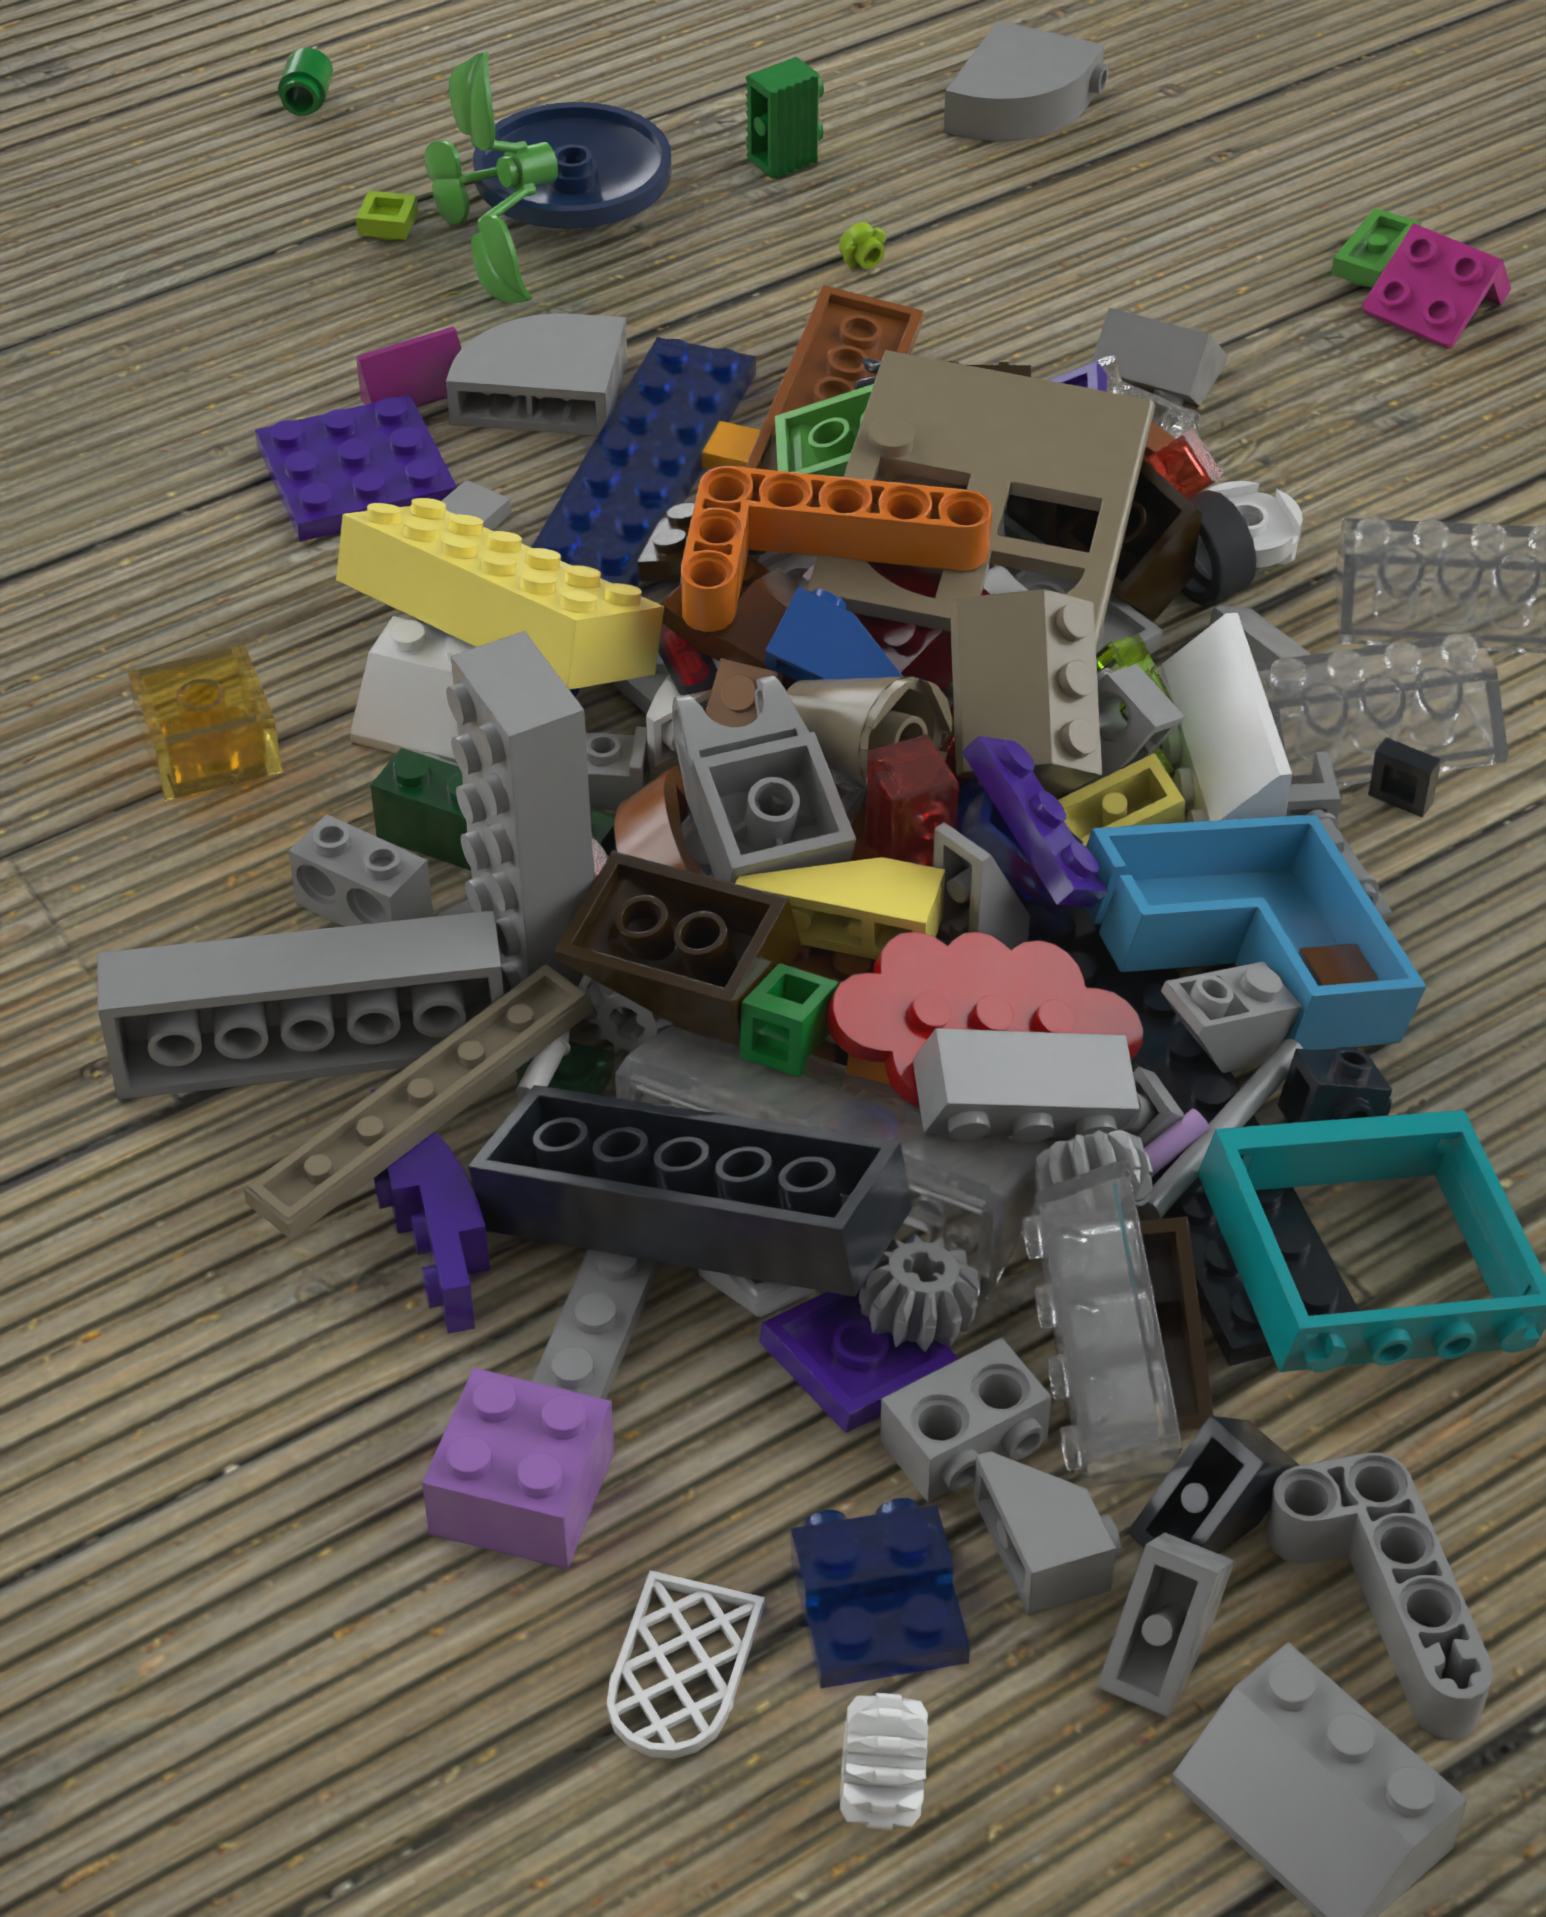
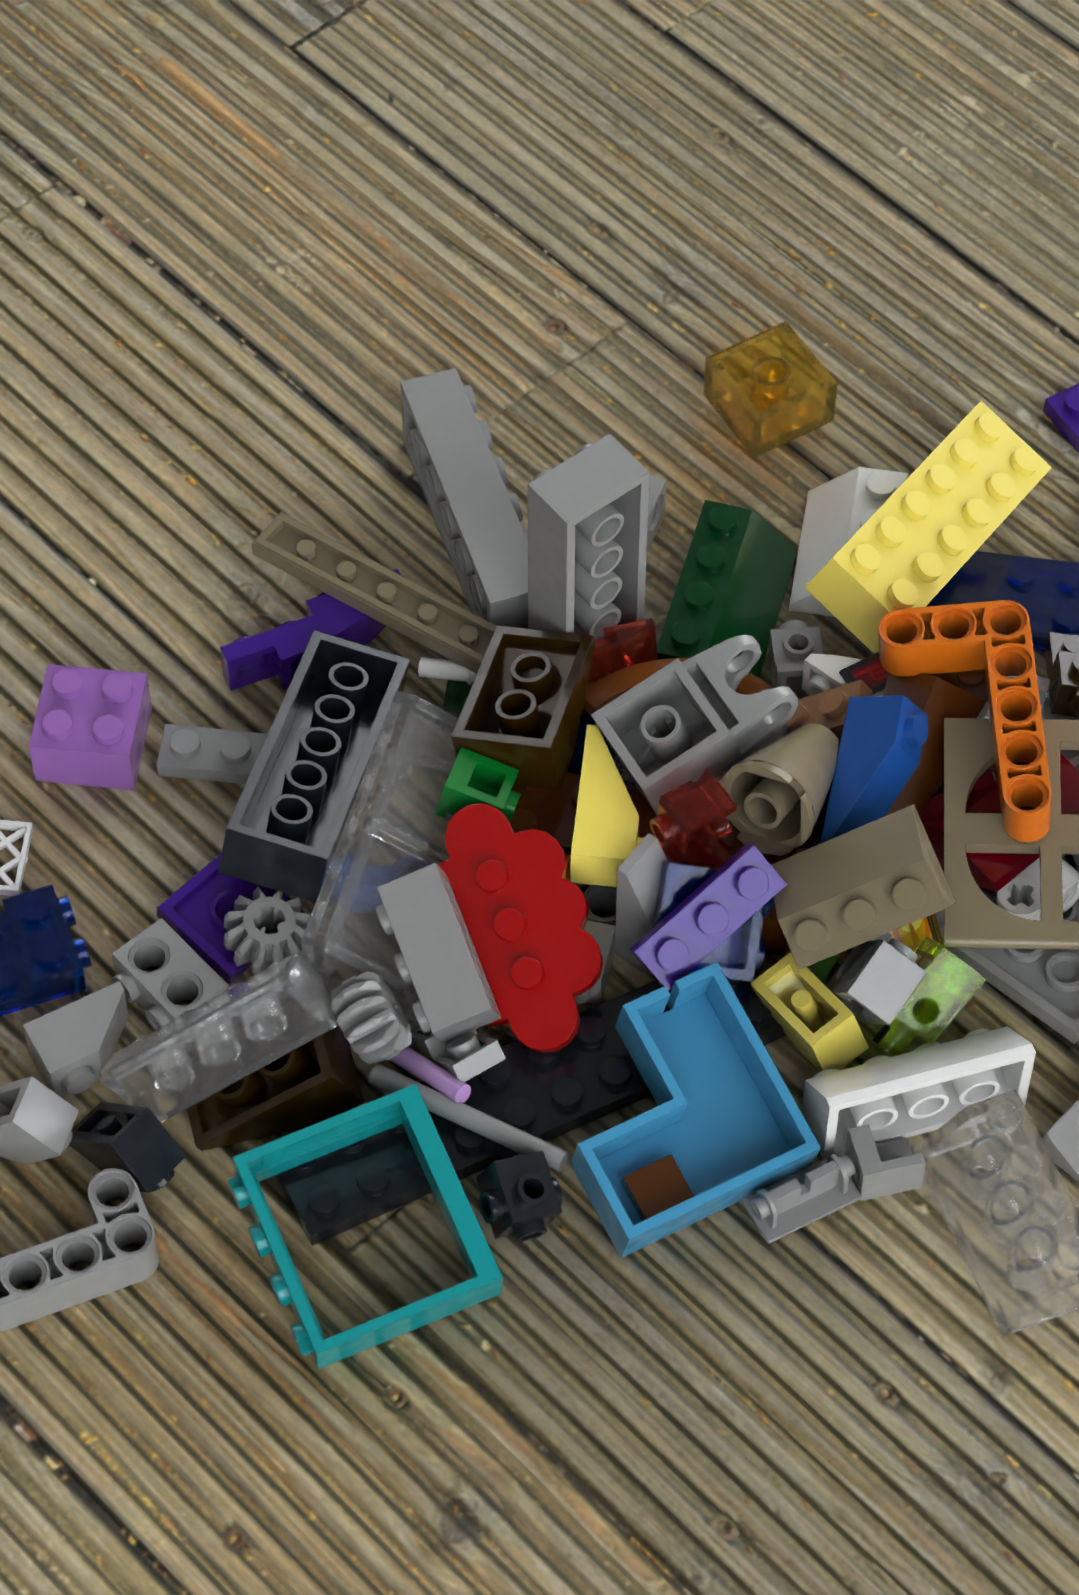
camera: 80 degrees right, 10 degrees up
light grey slope [1161,962,1302,1073] -> none
black plate [1368,737,1441,818] -> none

